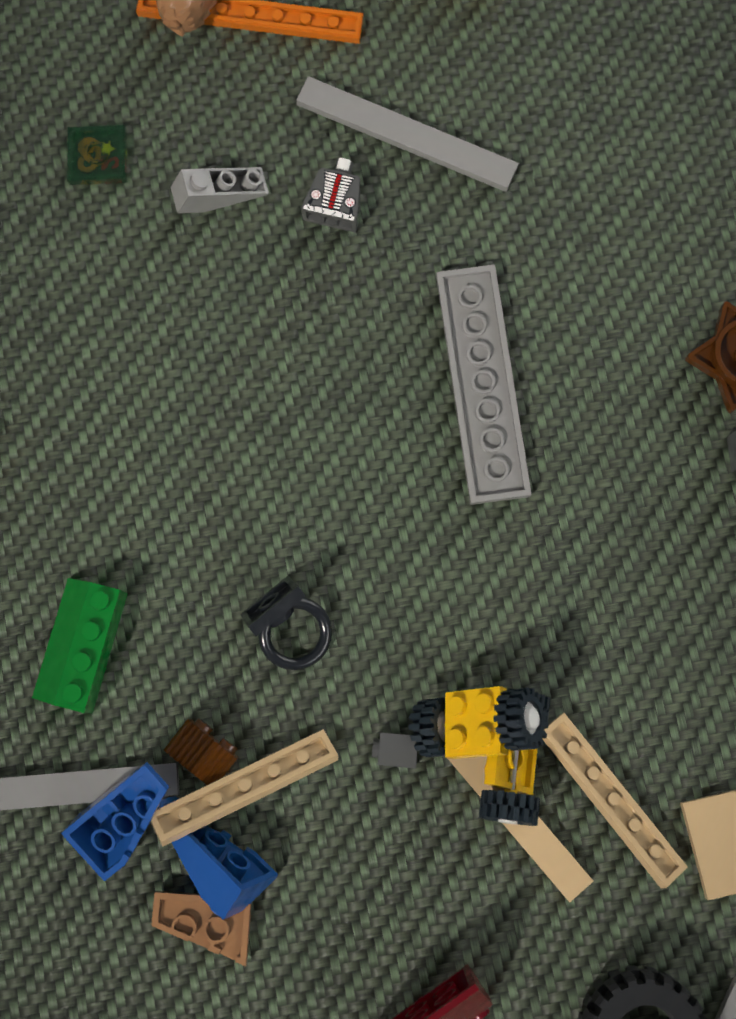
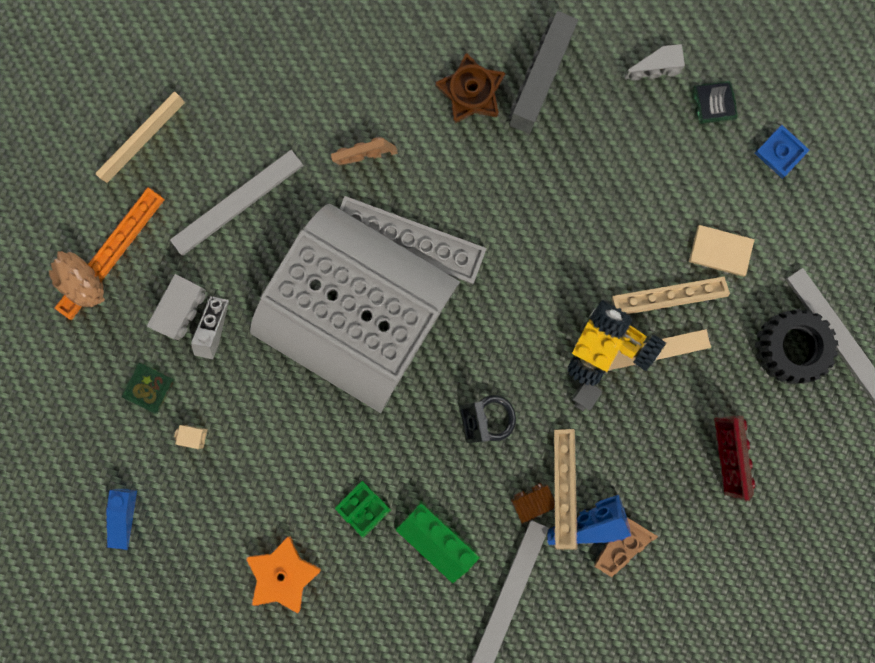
camera: 70 degrees left, 5 degrees up
blue wedge [61,762,169,881] -> none
torso [301,158,361,233] -> none
none -> light grey slope [147,274,206,340]
none -> tan brick [174,425,208,449]
none -> light grey slope [250,204,460,413]
none -> medium nougat wing [331,137,398,165]
none -> green slope [335,481,391,538]

